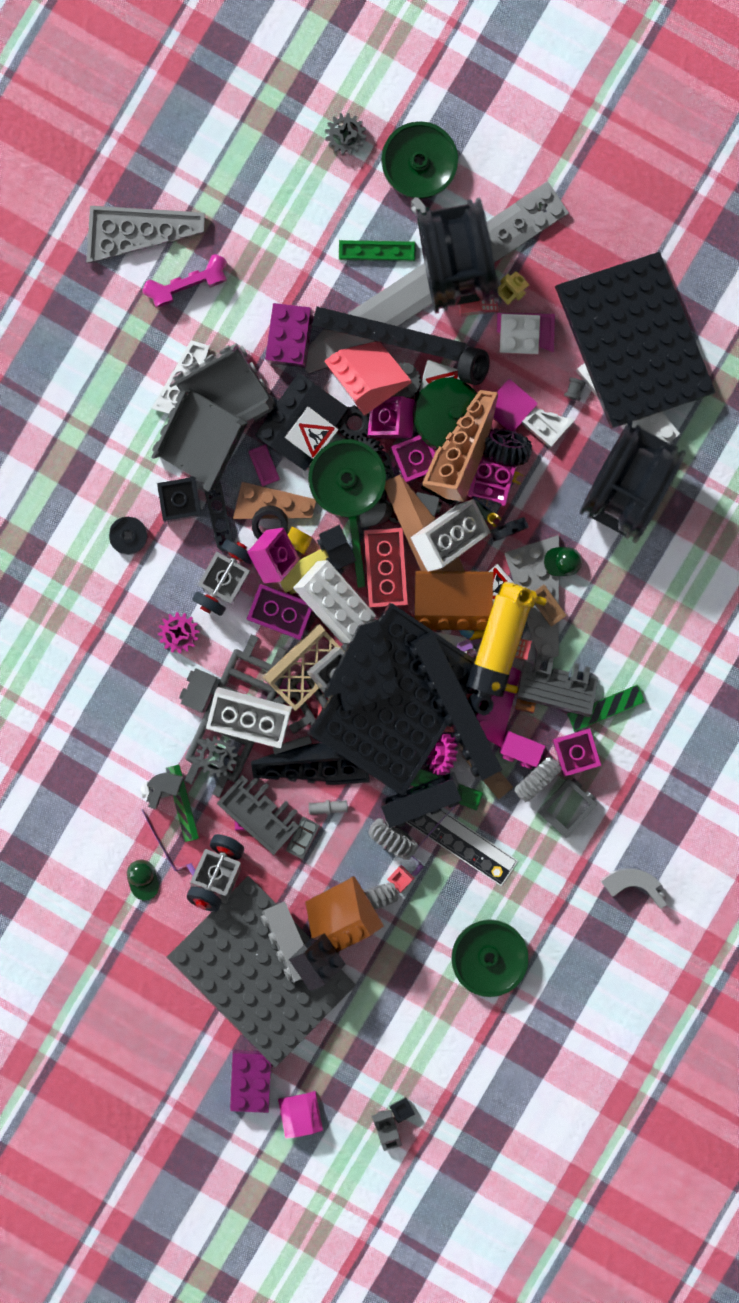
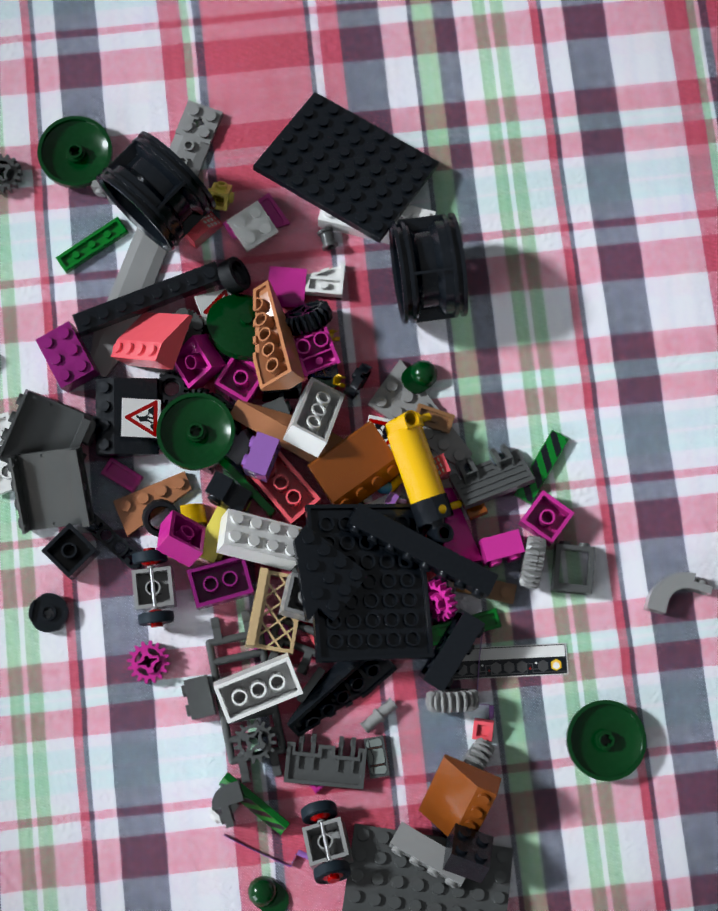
camera: 40 degrees left, 10 degrees down
none -> medium lavender piece [241,431,281,483]

